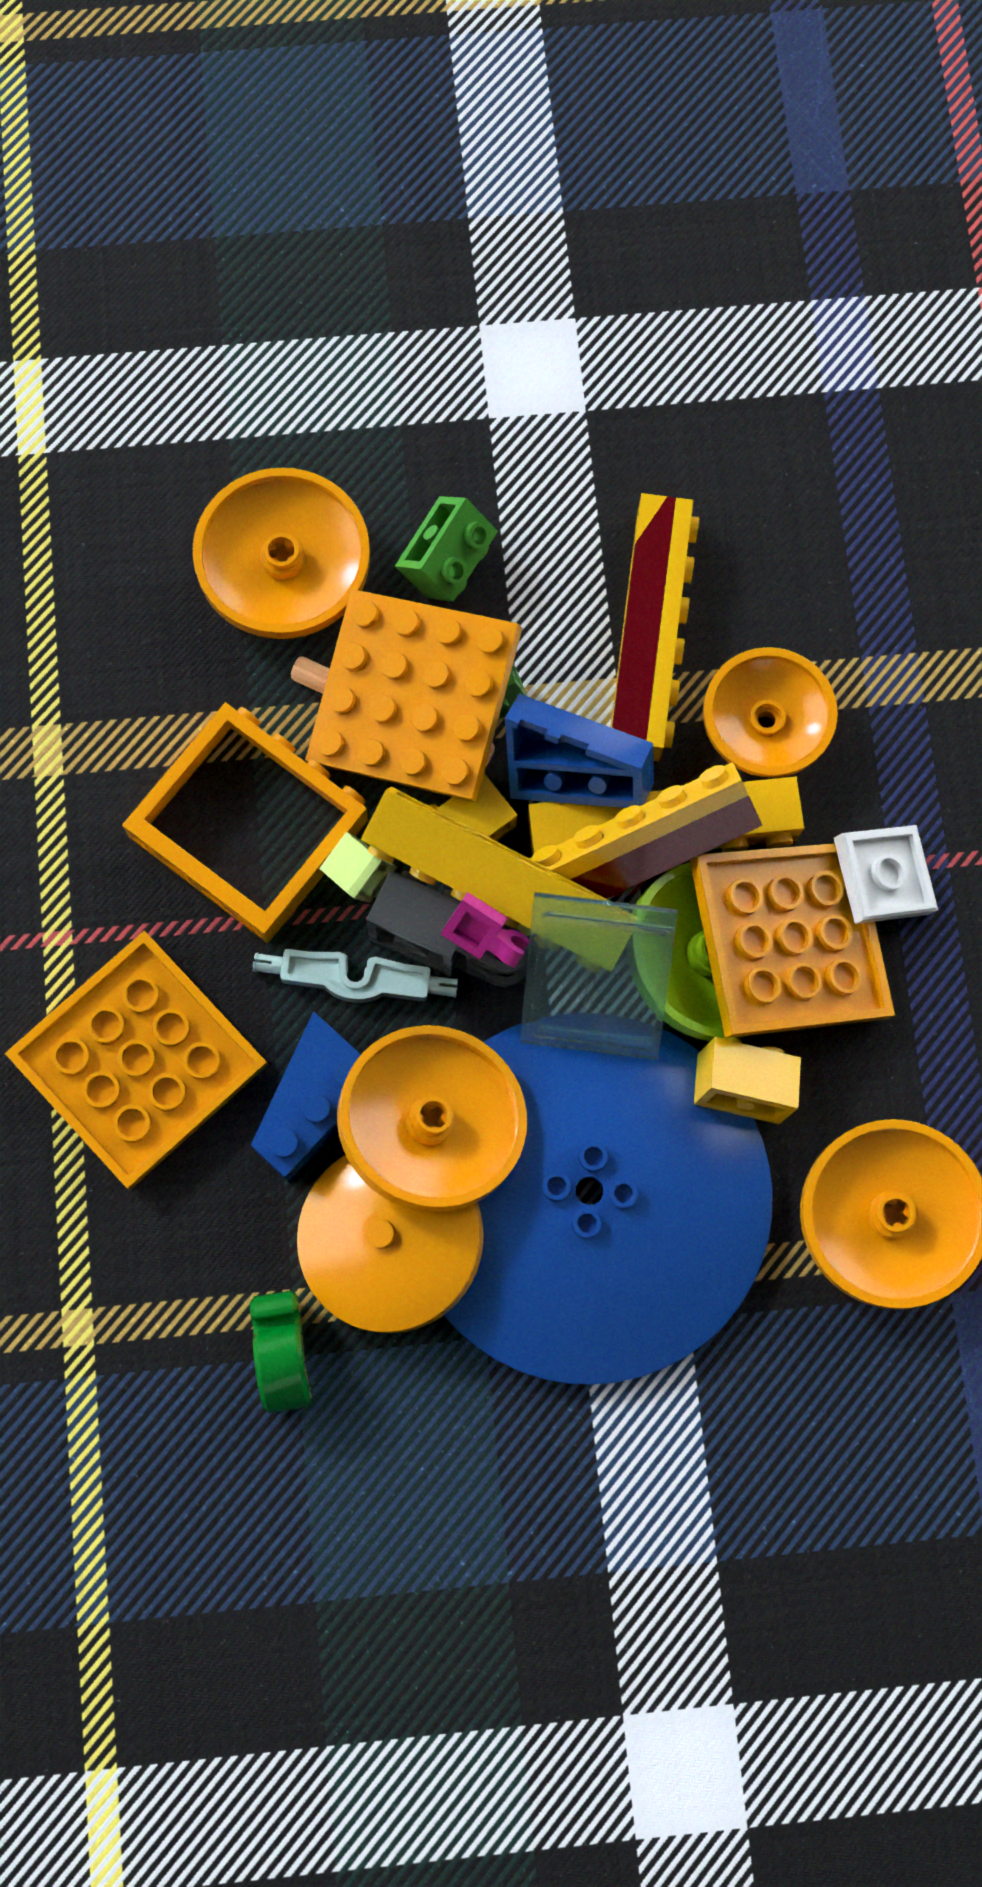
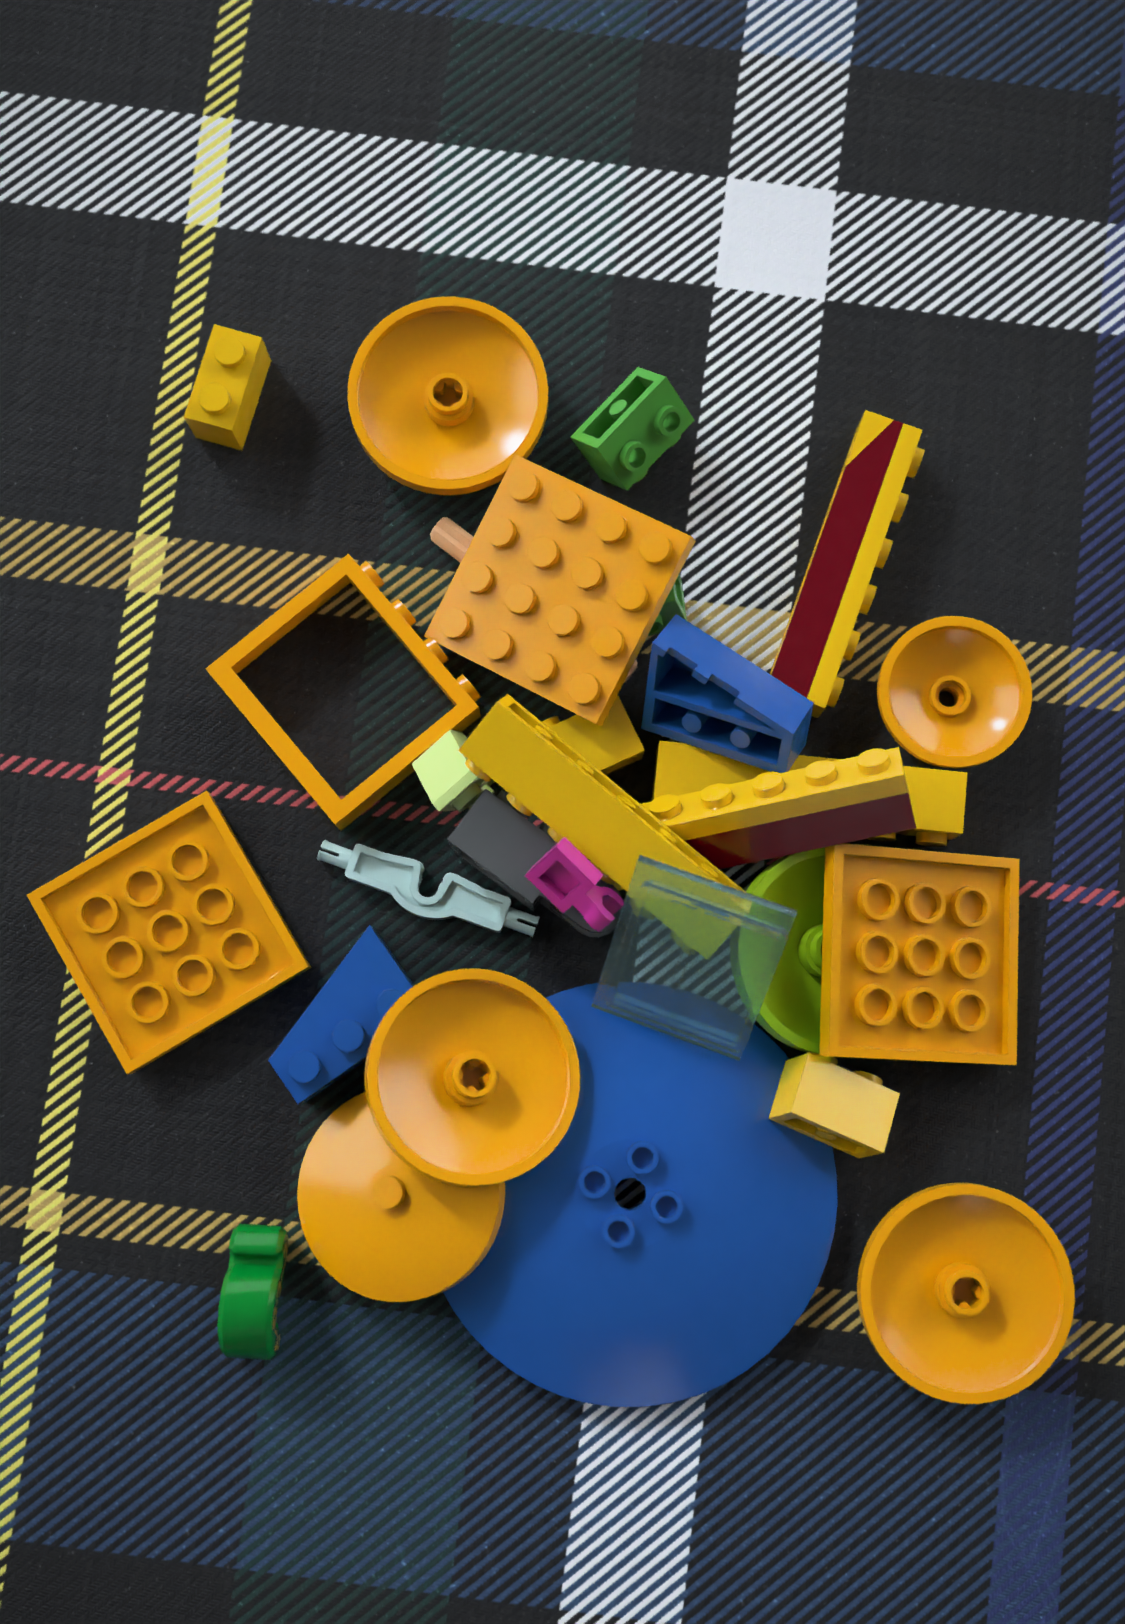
camera: 15 degrees right, 5 degrees up
white tile [834,825,938,924] -> none
none -> yellow brick [184,324,271,450]

